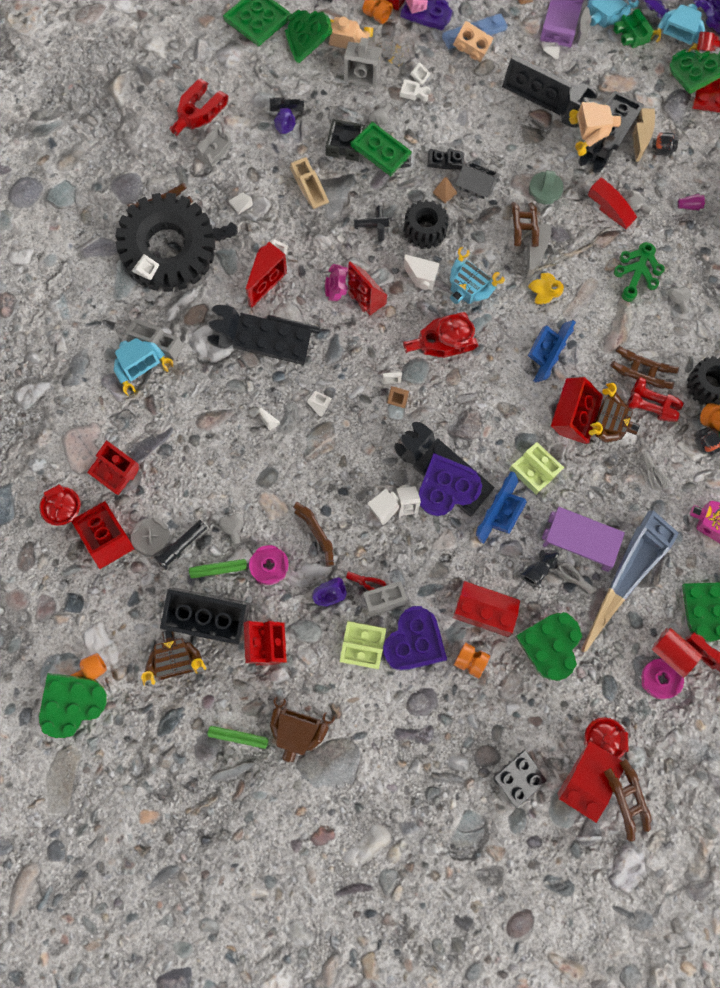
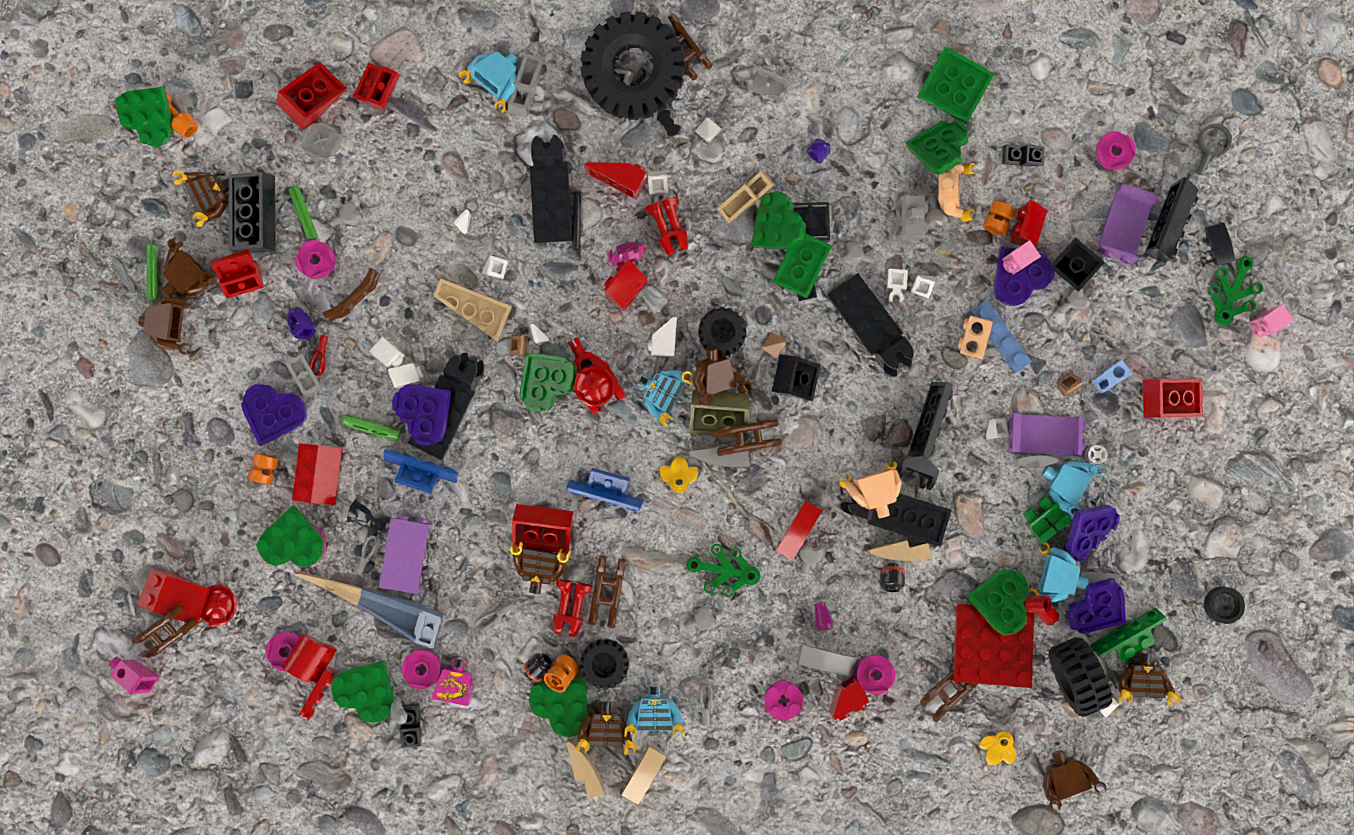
camera: 80 degrees right, 15 degrees up
red piece [39,484,80,526] -> none
white slope [132,254,159,280] -> none
black pin [154,520,208,570] -> none
red piece [169,78,229,136] -> none
black slope [269,98,304,112] -> none
yellowish green slope [339,621,386,669] -> none
black piece [354,205,389,241] -> none
black slope [427,148,464,170] -> none
hinge [493,750,547,809] -> none
yellowish green slope [509,442,564,495] -> none
sand green tile [529,170,564,204] -> none
none -> dark pink torso [109,656,160,694]
none -> reddish brown torso [161,237,215,297]
none -> bright green pin [342,414,401,442]
none -> dark pink plate [402,649,441,689]
none -> tan wing [434,278,512,342]
none -> green plate [520,352,577,412]
none -> red piece [644,196,688,256]
none -> olive slope [689,389,750,438]
none -> reddish brown torso [692,347,752,405]
none -> green plate [751,191,806,249]
none -> black hinge [827,273,914,377]

